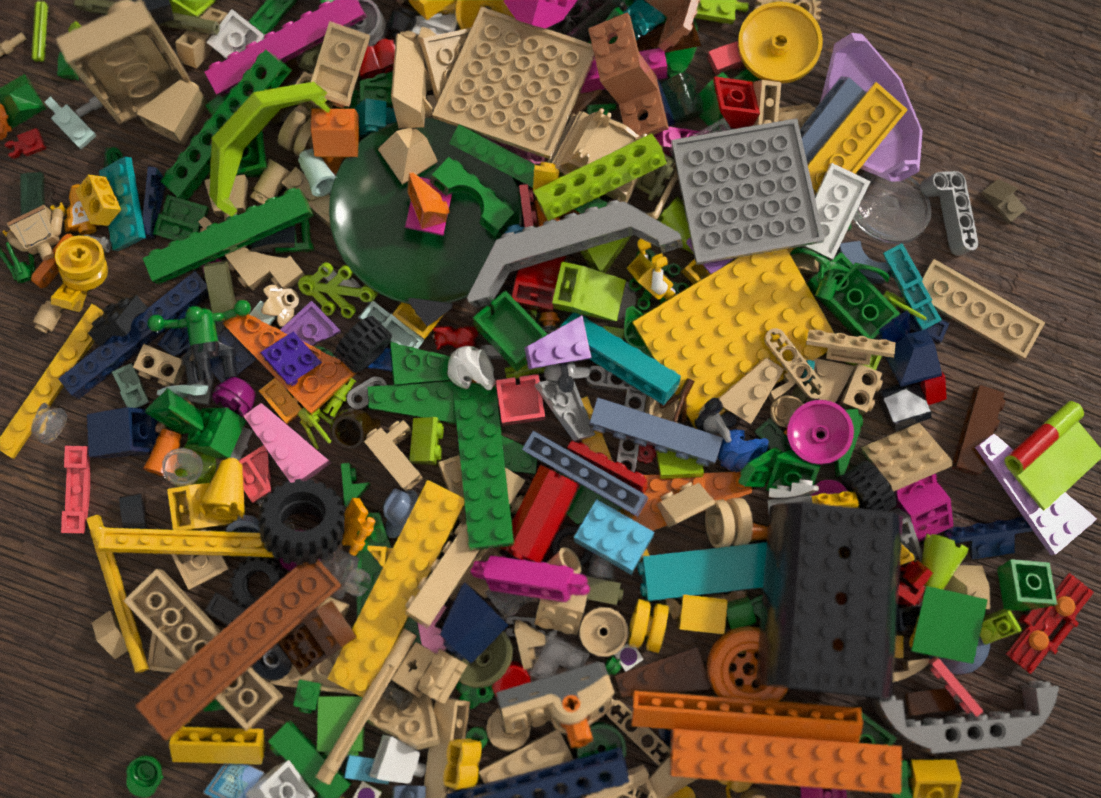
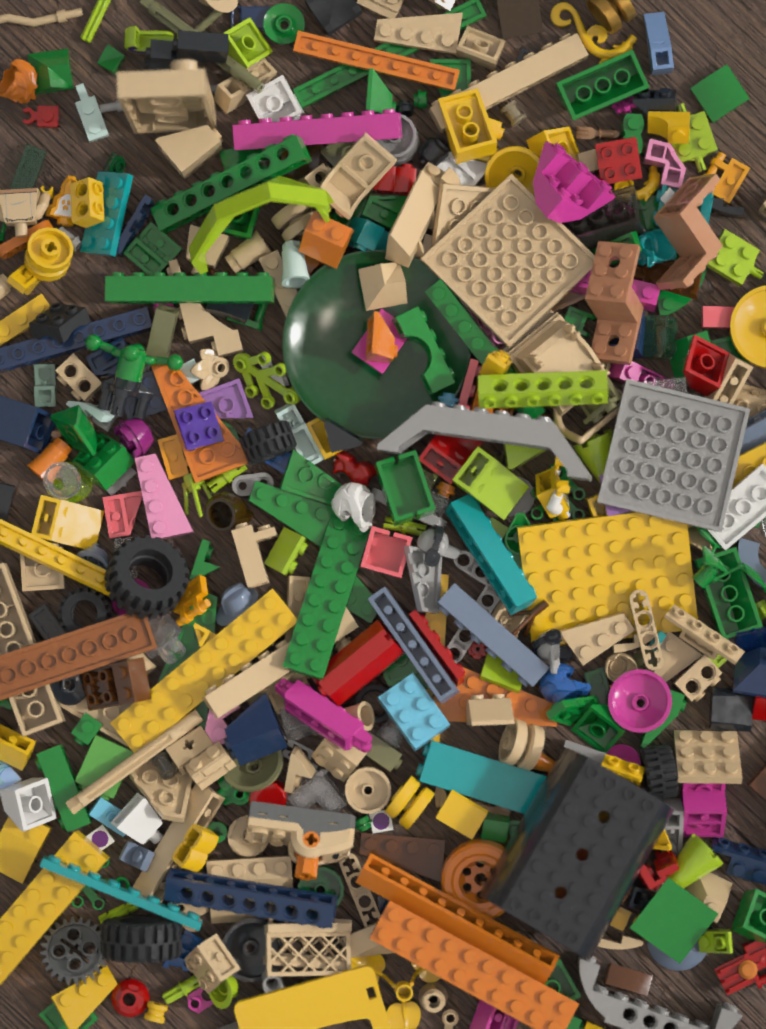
camera: 30 degrees right, 5 degrees up
yellow cone [200,458,245,521] -> none
wing [524,316,591,369] -> none
white slope [769,479,819,498] -> none
coral wing [928,656,983,717] -> none

